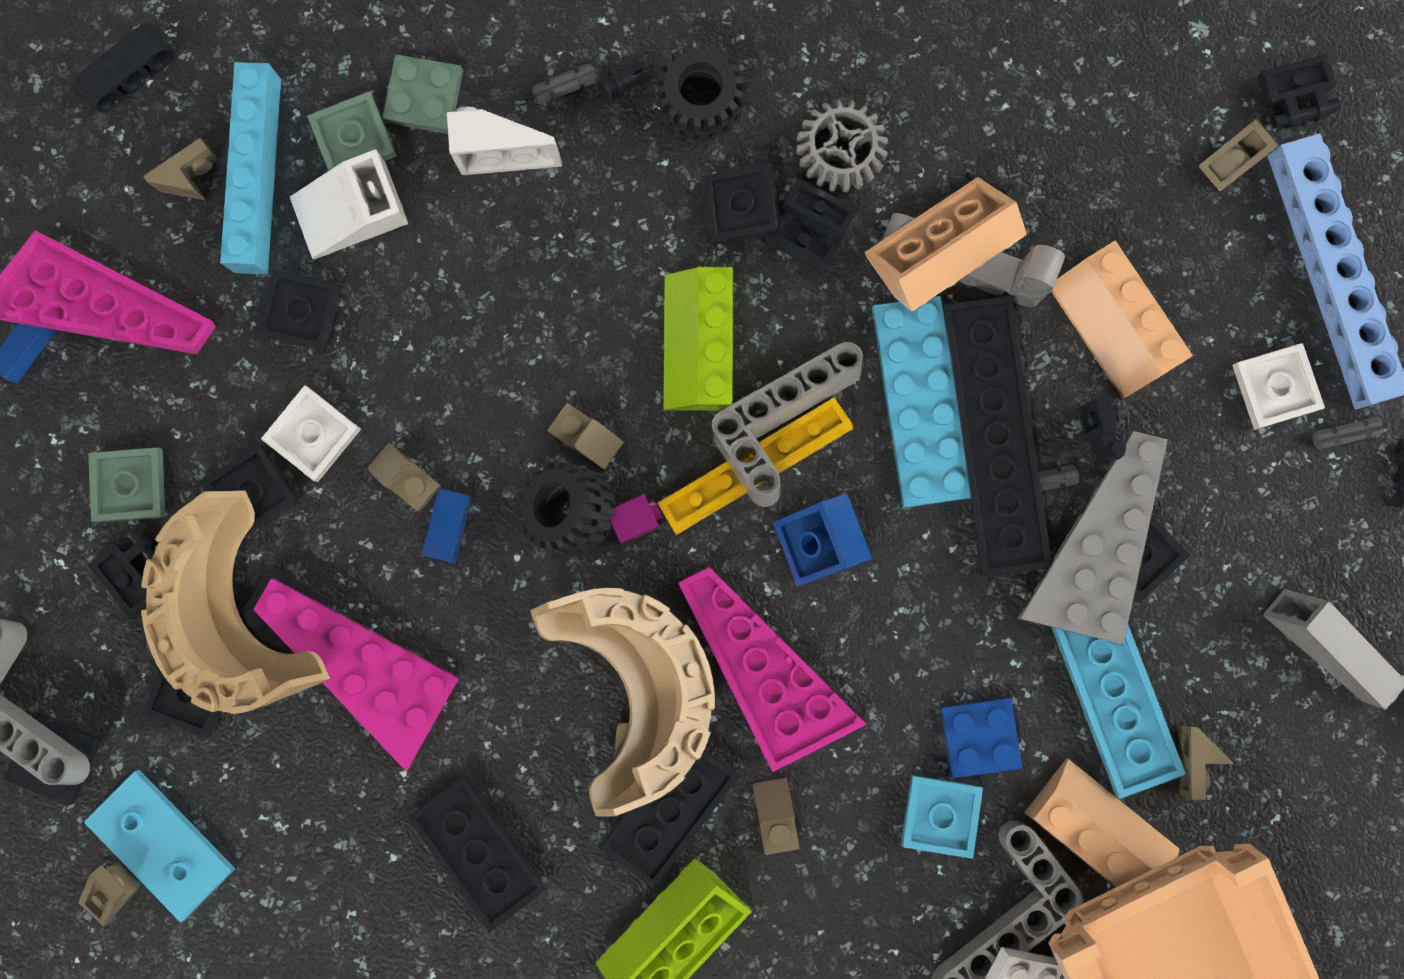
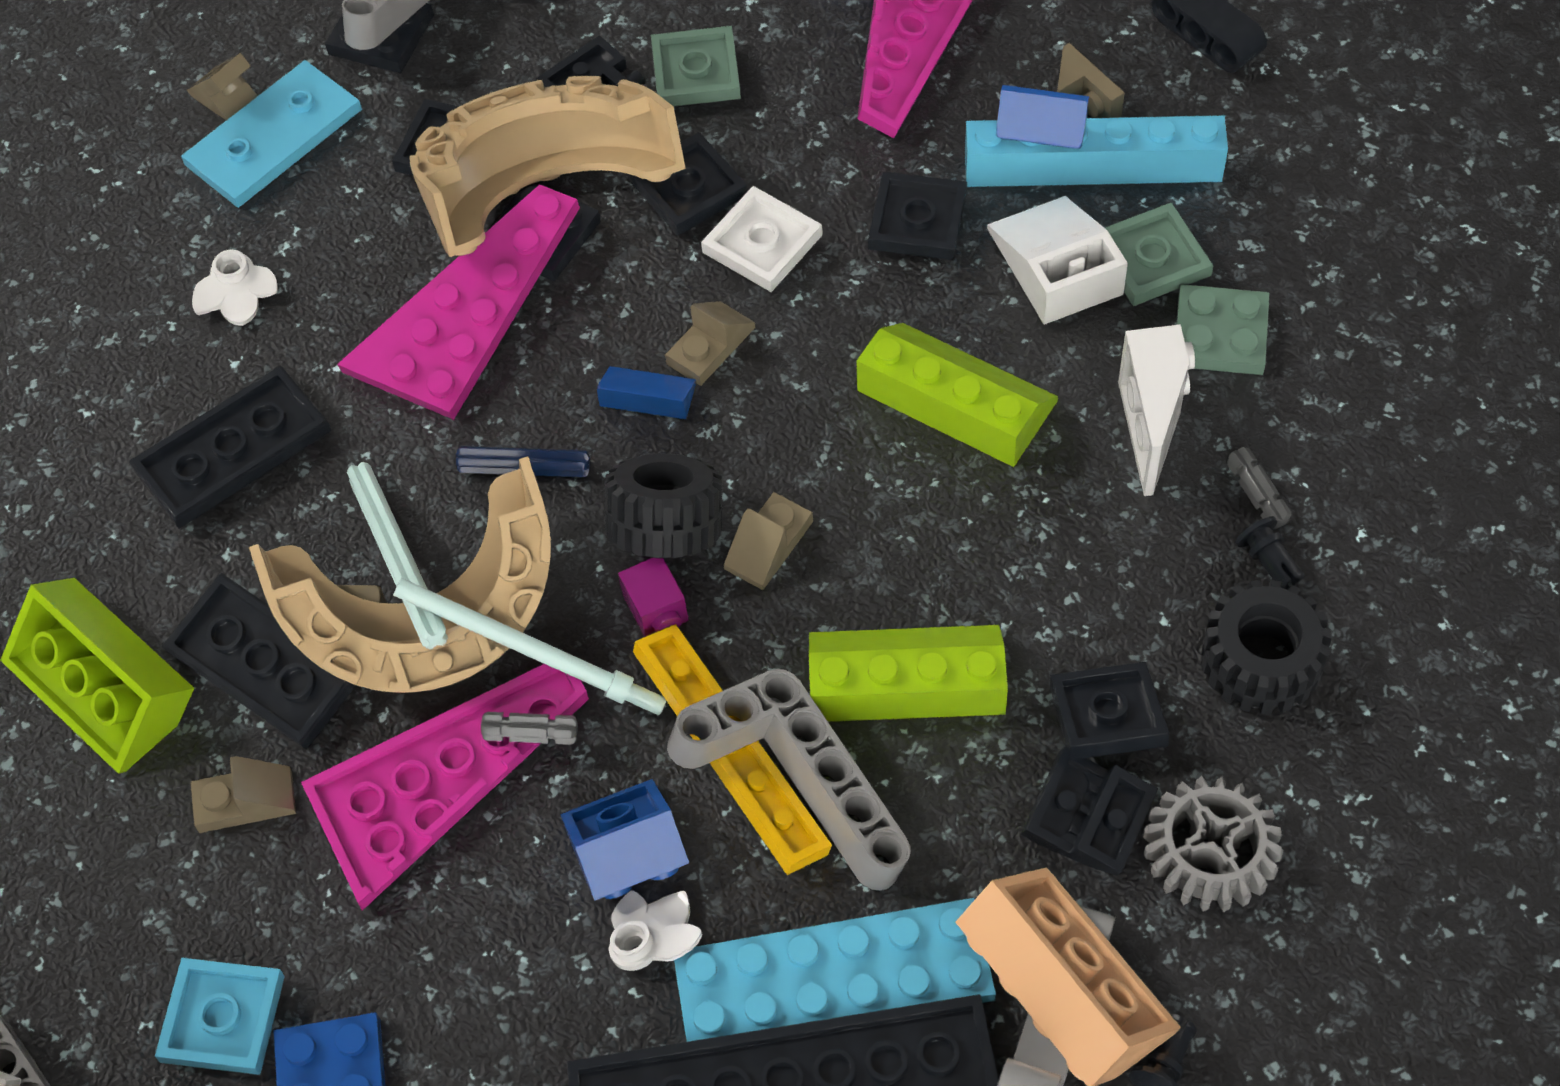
camera: 90 degrees right, 25 degrees down
none -> white plate [192,250,278,326]
none -> light aqua axle [347,462,448,649]
none -> light aqua bar [393,578,666,715]
none -> dark blue axle [456,446,590,477]
none -> axle [481,712,578,745]
none -> white plate [609,890,702,971]
none -> lime slope [857,323,1058,467]
none -> slope [996,85,1089,149]

